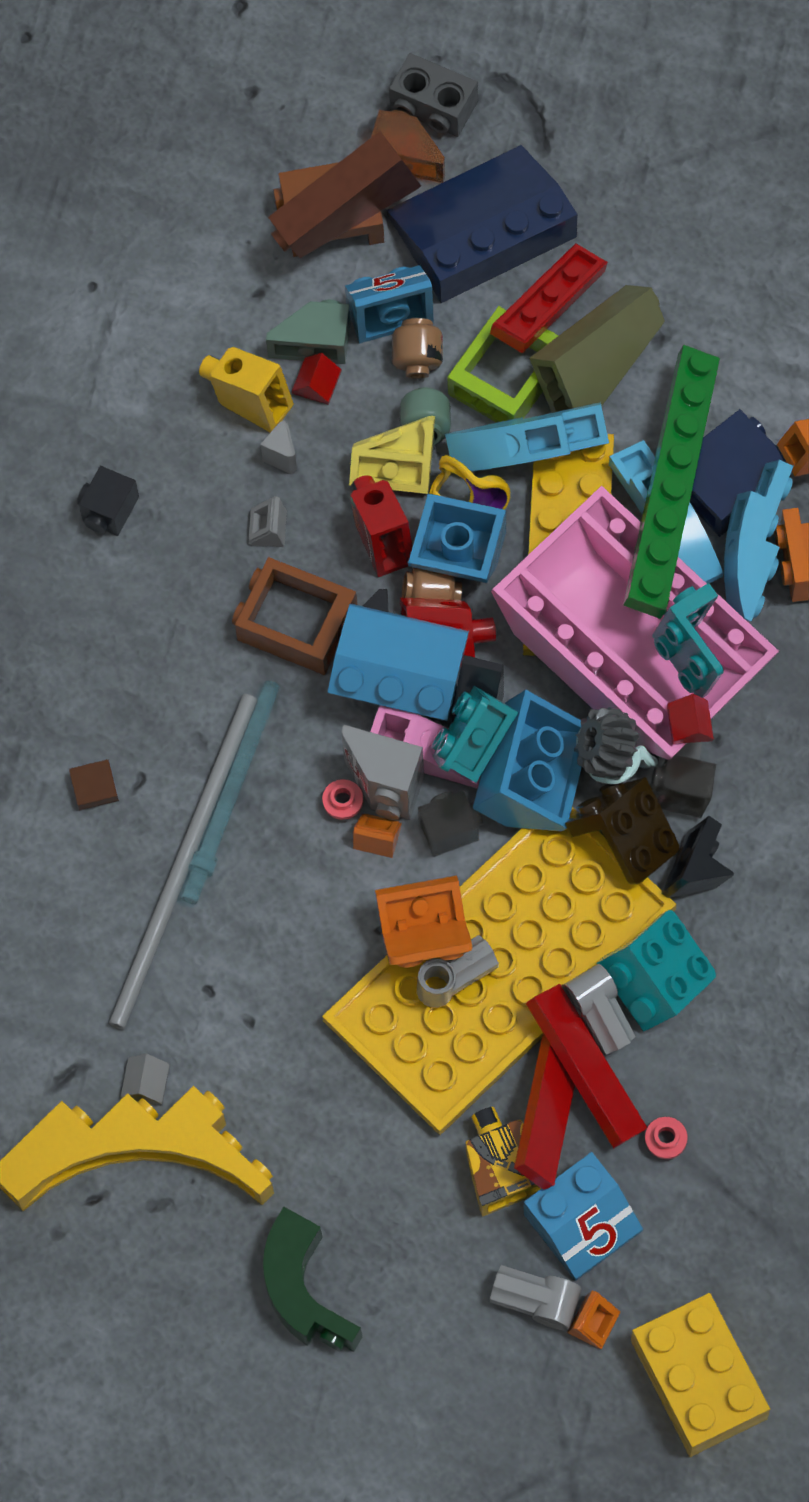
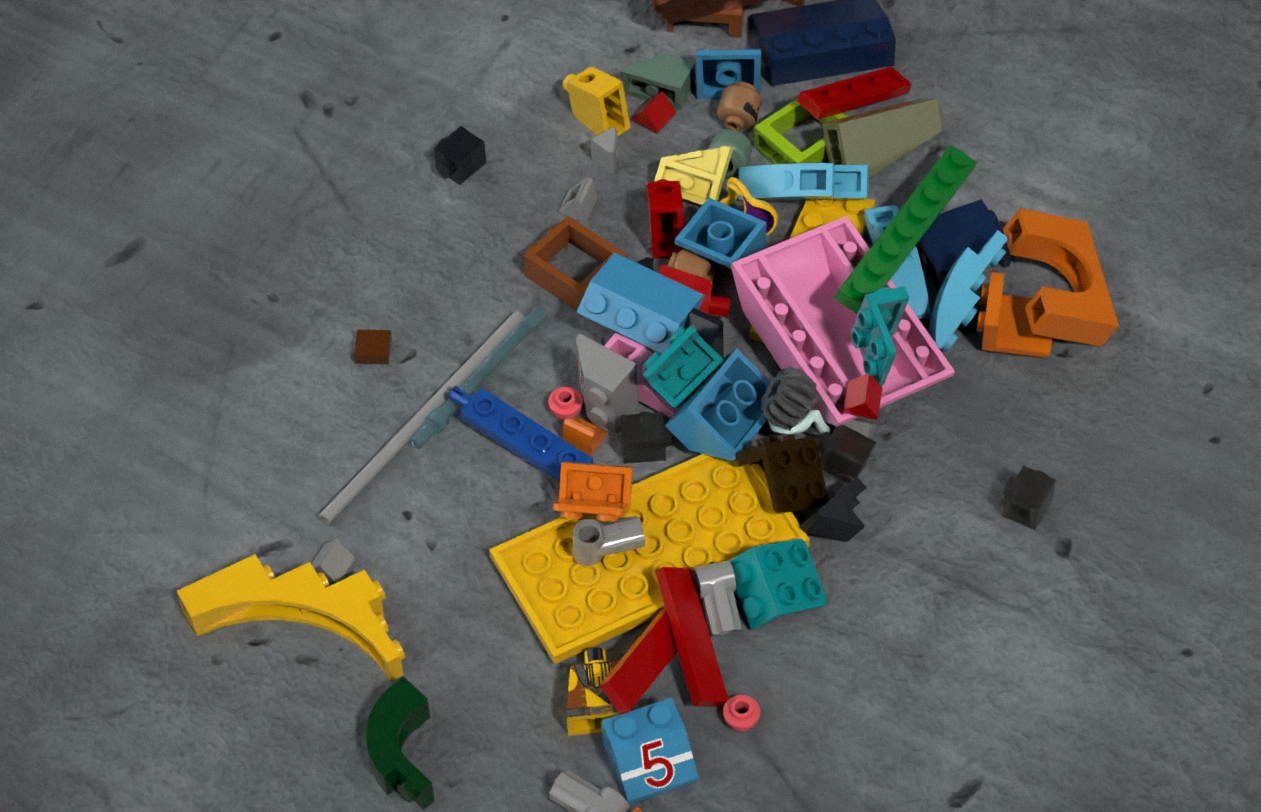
camera: 15 degrees right, 15 degrees down
none -> blue plate [448,386,594,482]

